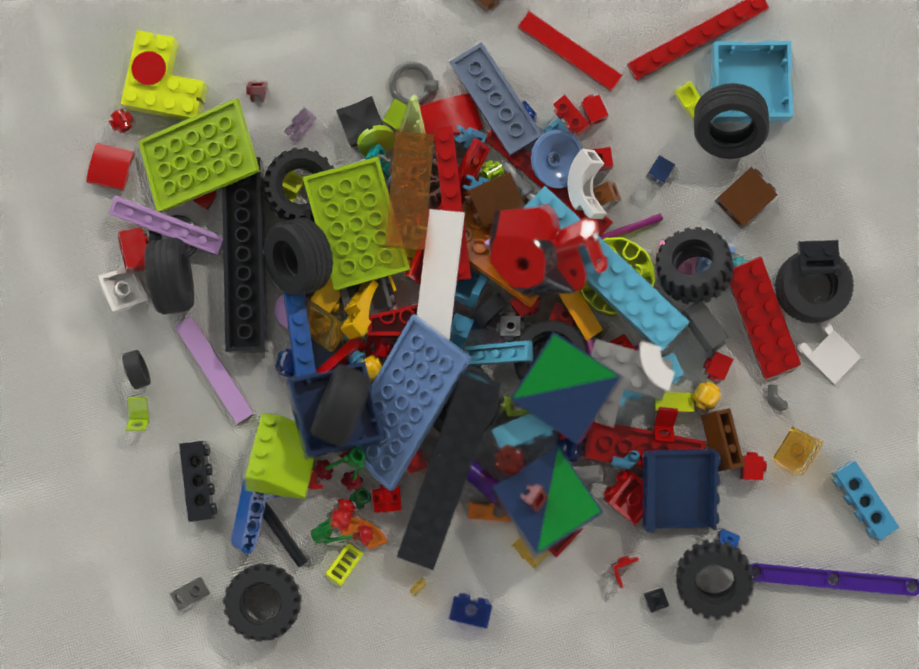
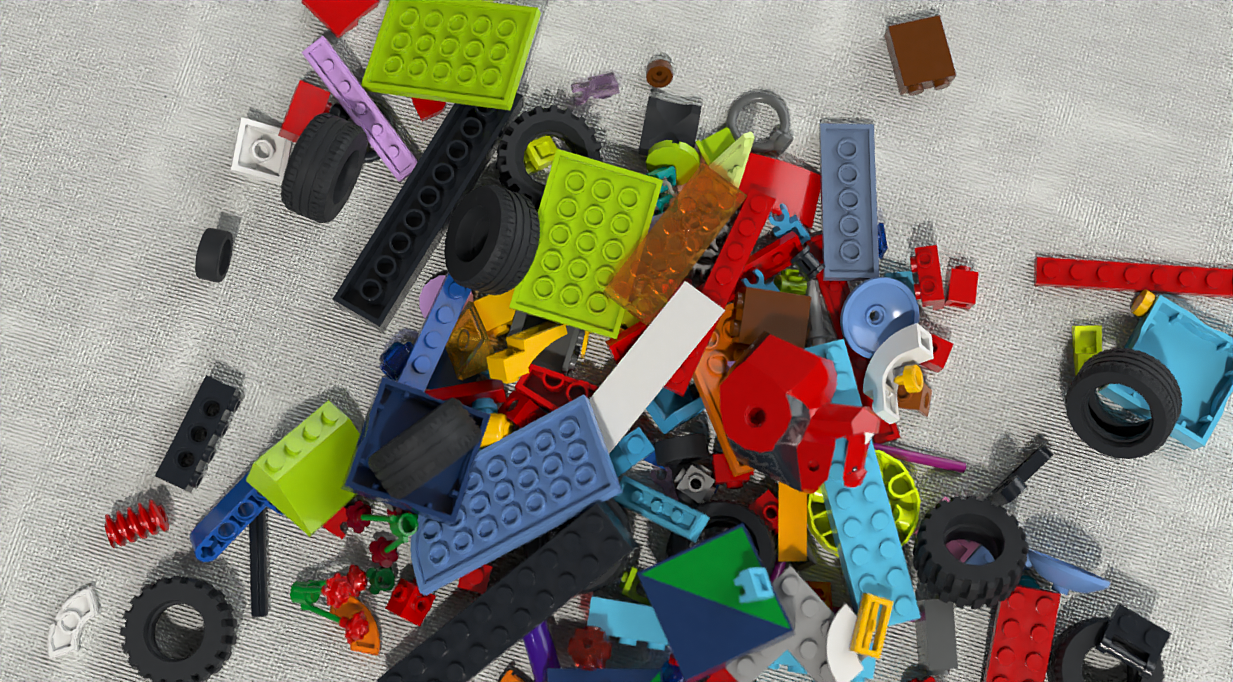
camera: 25 degrees right, 5 degrees down
lime bracket [126,397,150,431] -> none
dark grey bracket [170,577,210,611] -> none
lavender tile [175,316,254,424] -> none
dark red tile [246,82,268,102] -> none
neon yellow slope [325,543,364,588] -> none
red tile [518,11,623,92] -> none
dark blue bracket [646,155,675,187] -> none
reddish brown panel [715,167,778,229] -> none
none -> white tile [47,587,100,659]
none -> red piece [105,499,169,549]
none -> reddish brown tile [646,60,673,88]
none -> medium azure tile [734,568,774,603]
none -> black bush [789,245,826,282]
none -> yellow tile [849,593,893,659]
none -> yellow tile [893,365,923,393]
none -> black beam [986,444,1054,507]
none -> medium blue dish [1027,549,1111,595]
none -> yellow tile [1130,289,1155,317]

